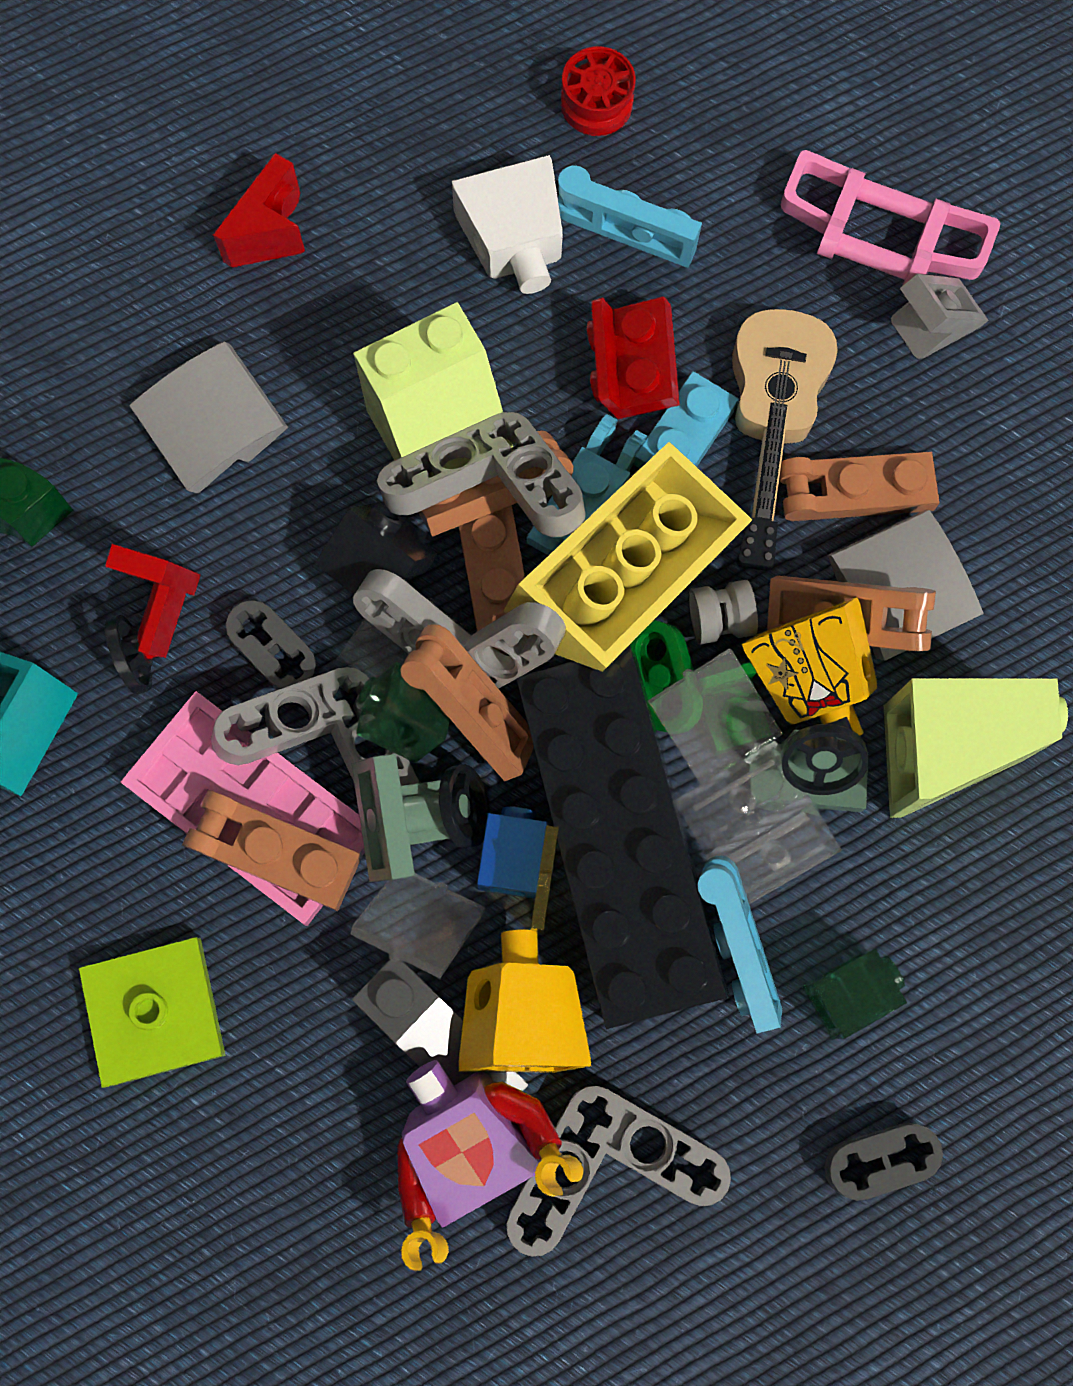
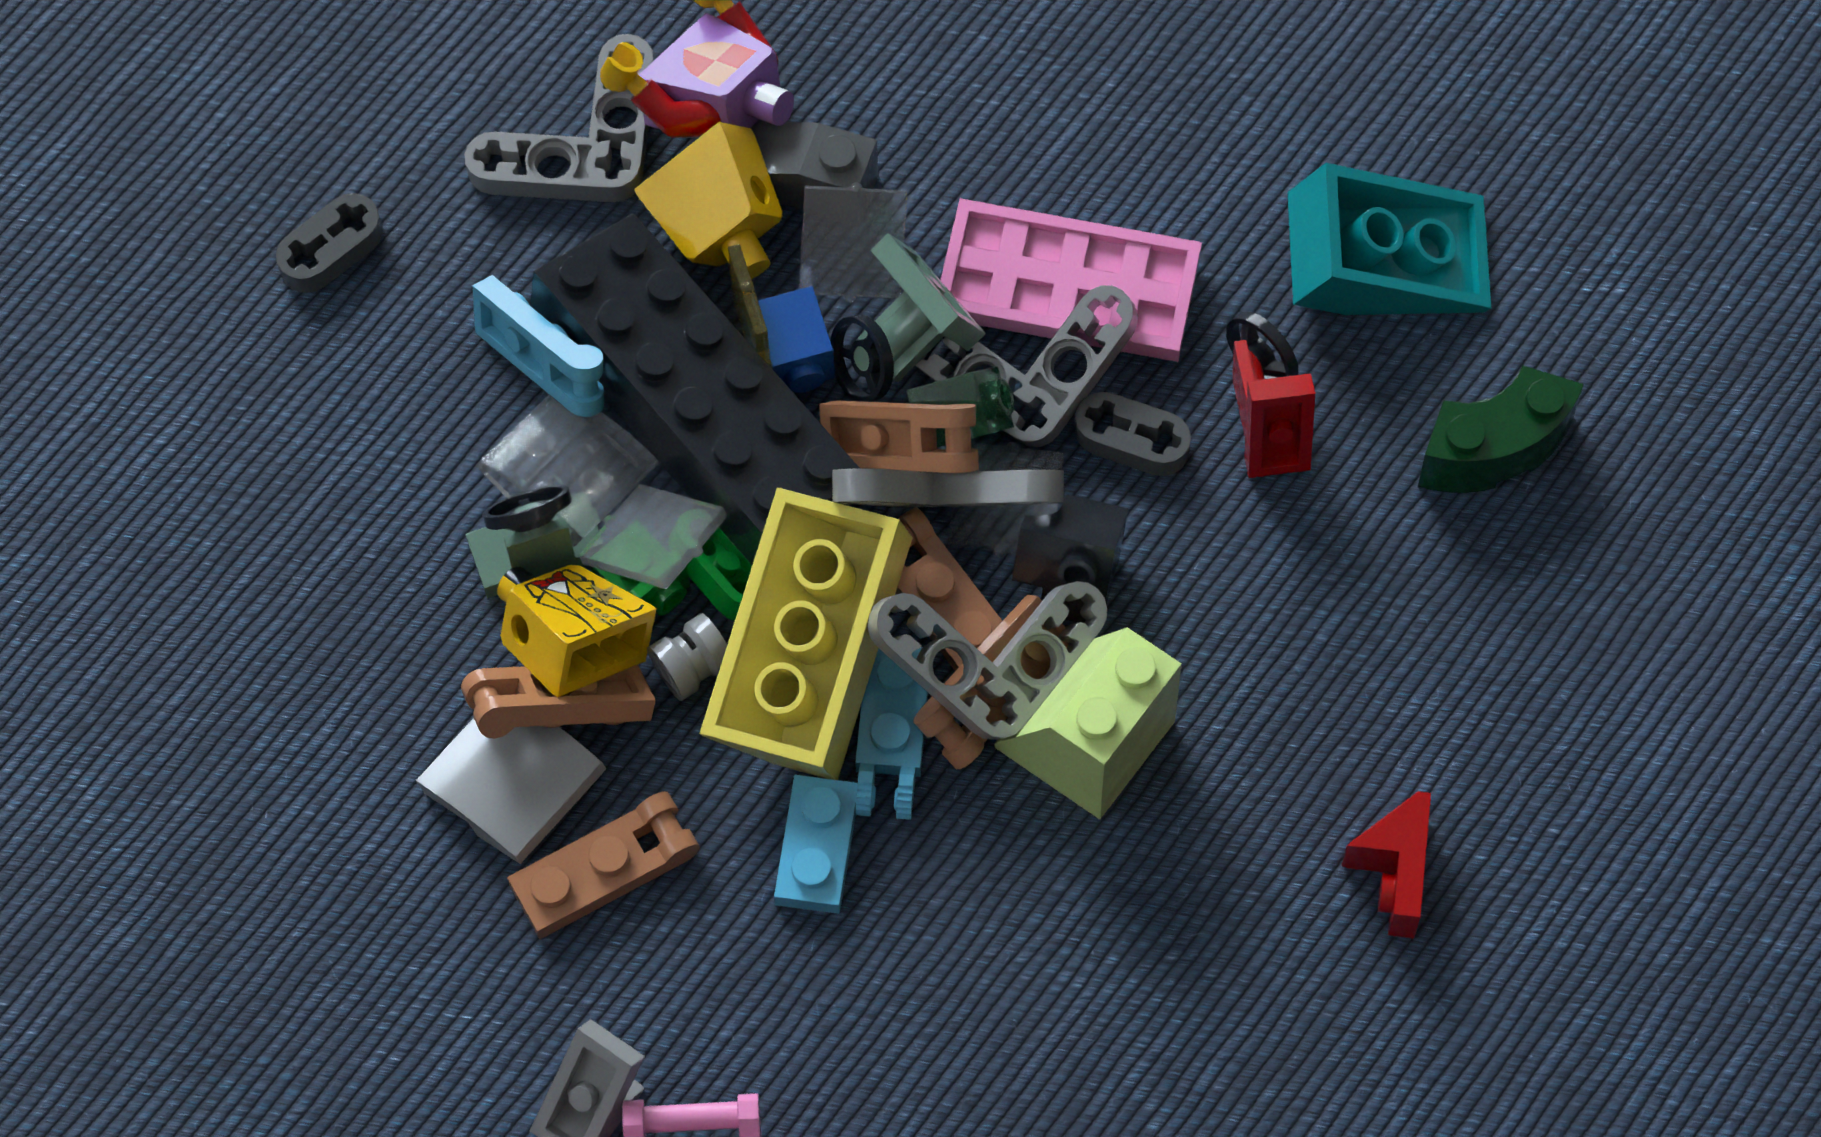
camera: 160 degrees right, 10 degrees down
lime plate [79,937,226,1088] -> none
light grey slope [130,342,288,494] -> none
nougat plate [182,790,362,911] -> none
white torso [452,155,563,294] -> none
medium azure plate [558,165,702,268] -> none
red bracket [587,296,680,419] -> none
tan piece [732,309,838,571] -> none
clear green brick [802,948,907,1040] -> none
yellowish green slope [884,678,1068,818] -> none

